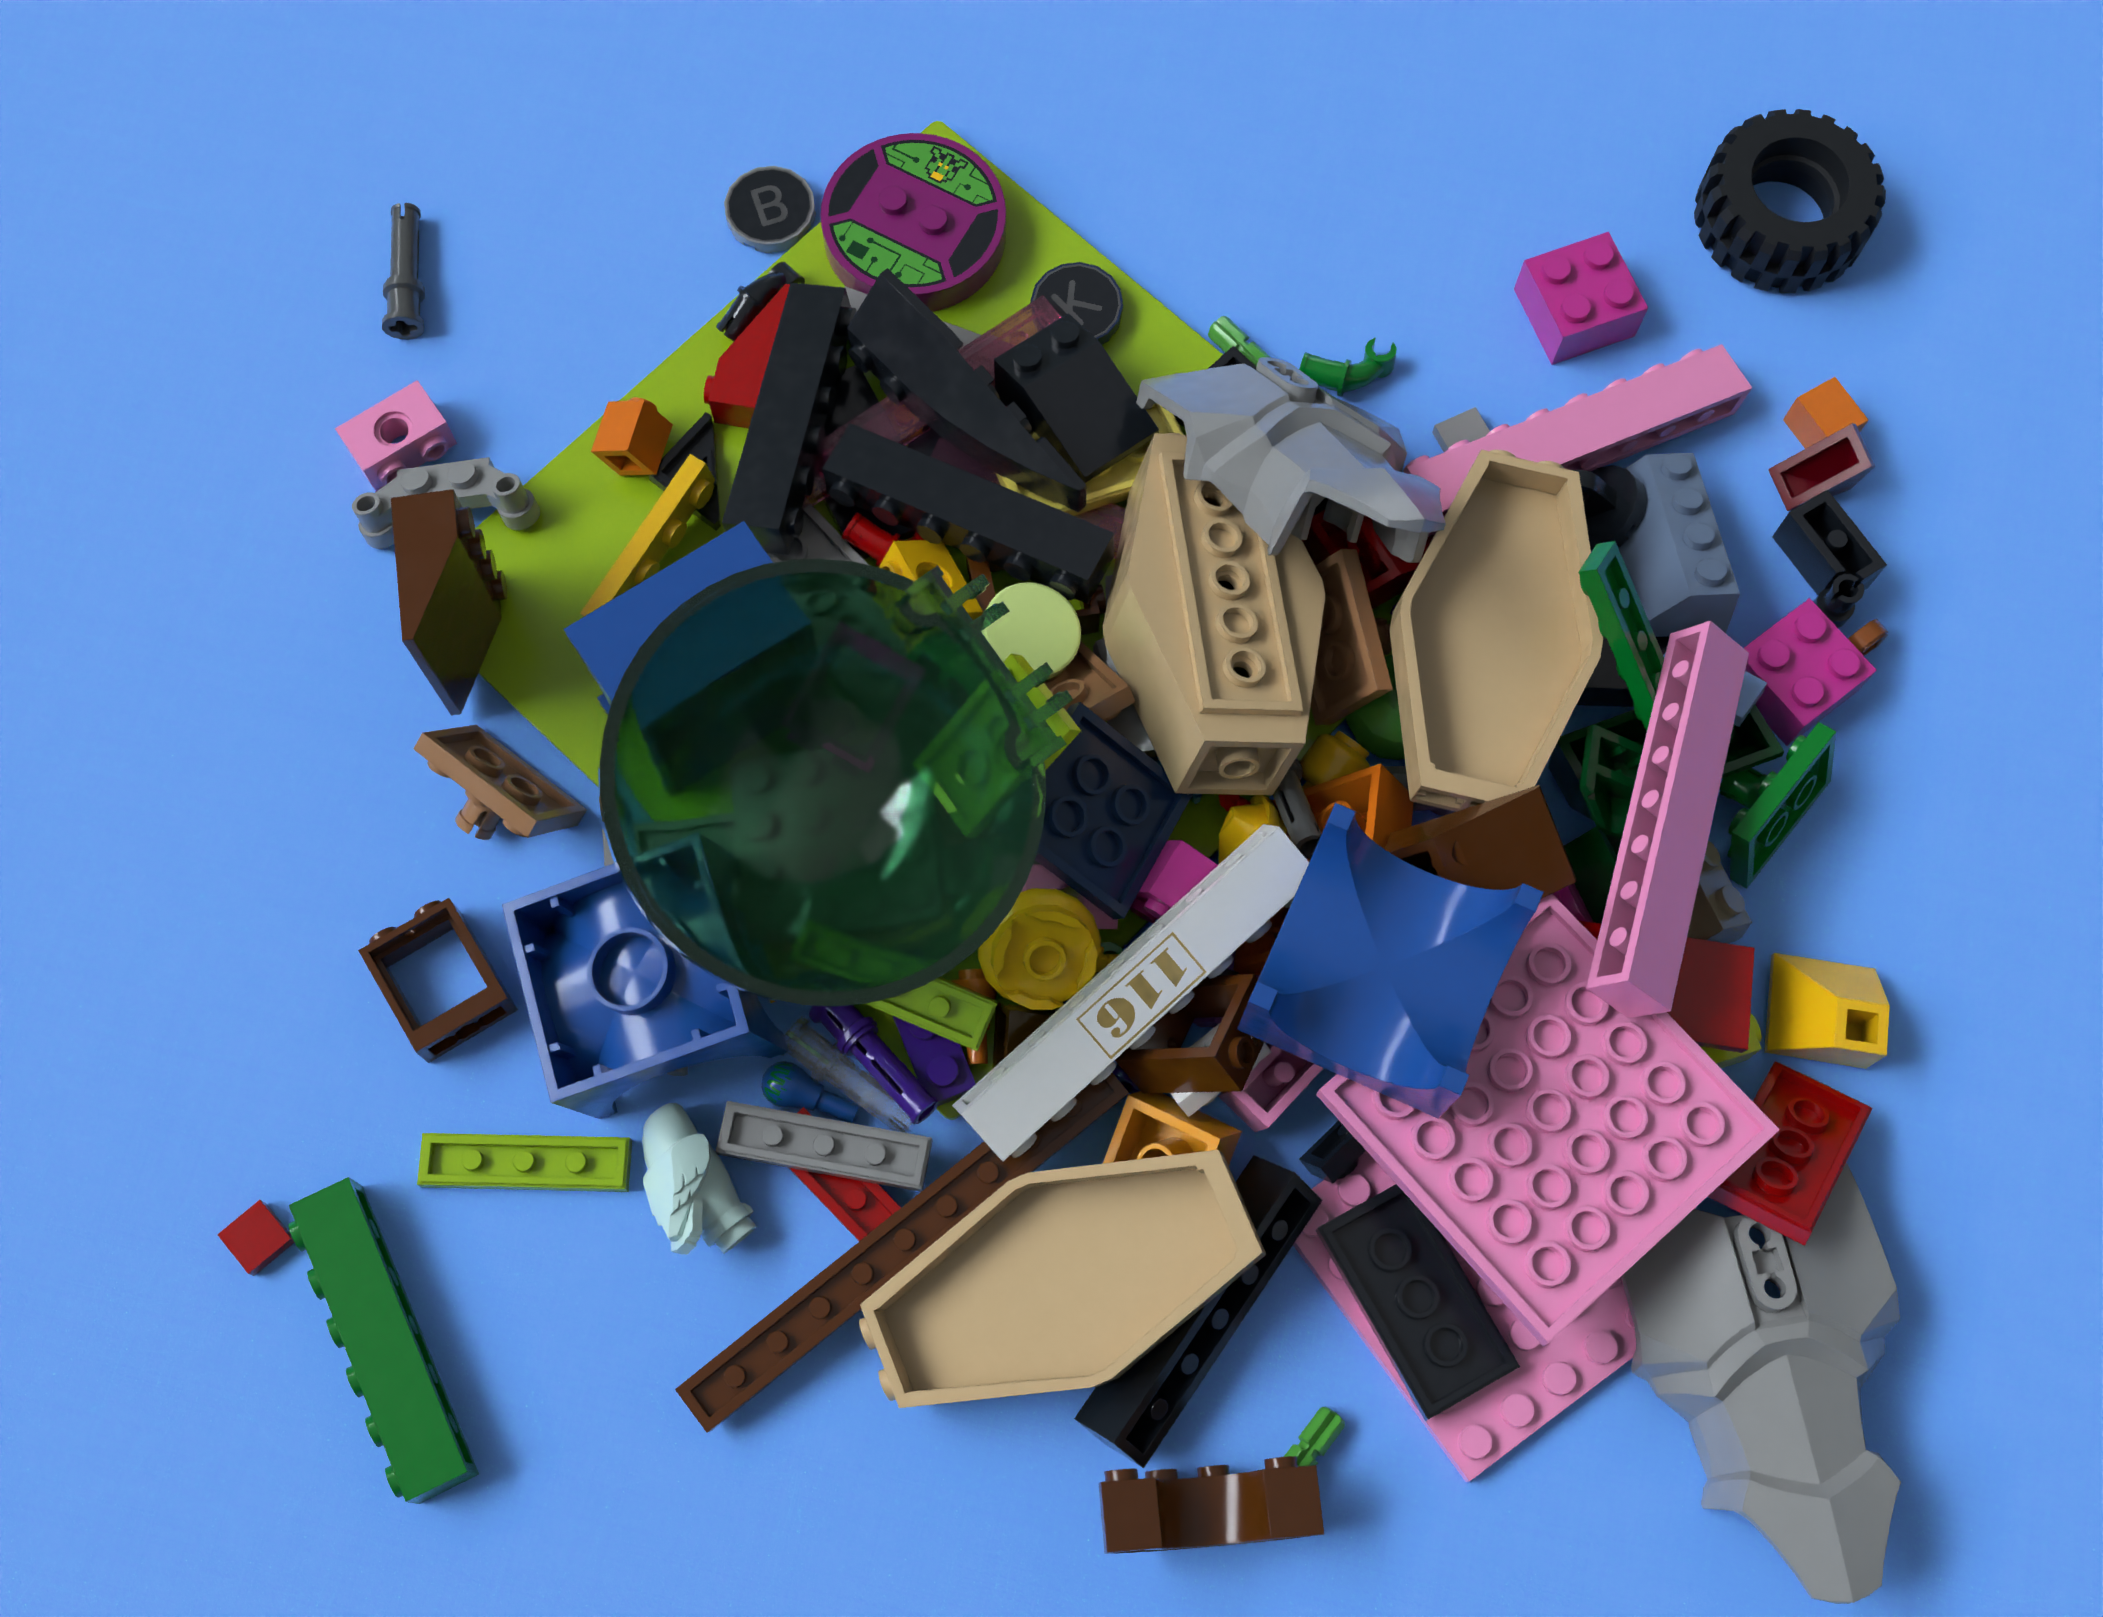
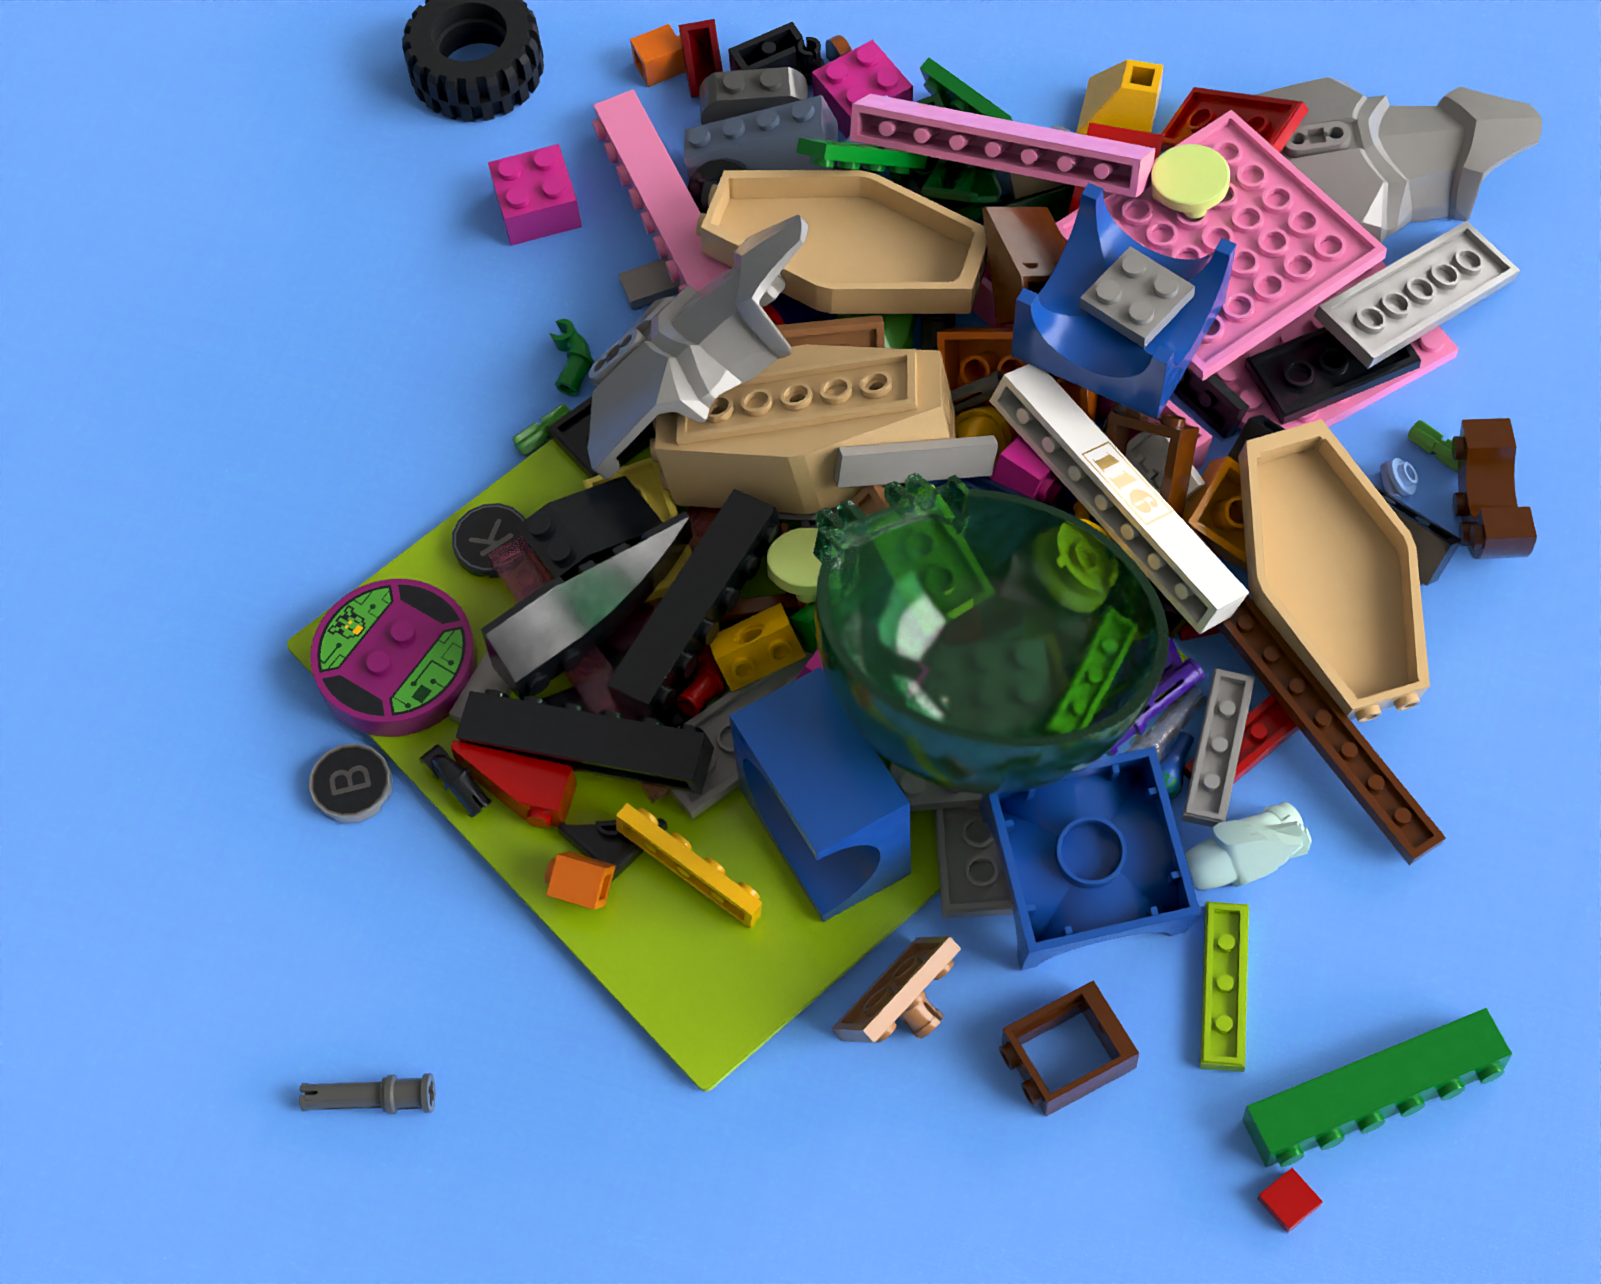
camera: 80 degrees left, 10 degrees down
bright pink brick [335,380,457,492] -> none
light grey plate [352,457,540,549] -> none
slope [391,489,507,716] -> none
none -> dark grey brick [699,67,809,125]
none -> light grey tile [834,435,998,488]
none -> light grey plate [1080,246,1195,348]
none -> yellowish green tile [1151,144,1230,218]
none -> plate [1314,221,1521,369]
none -> light blue plate [1380,458,1418,501]

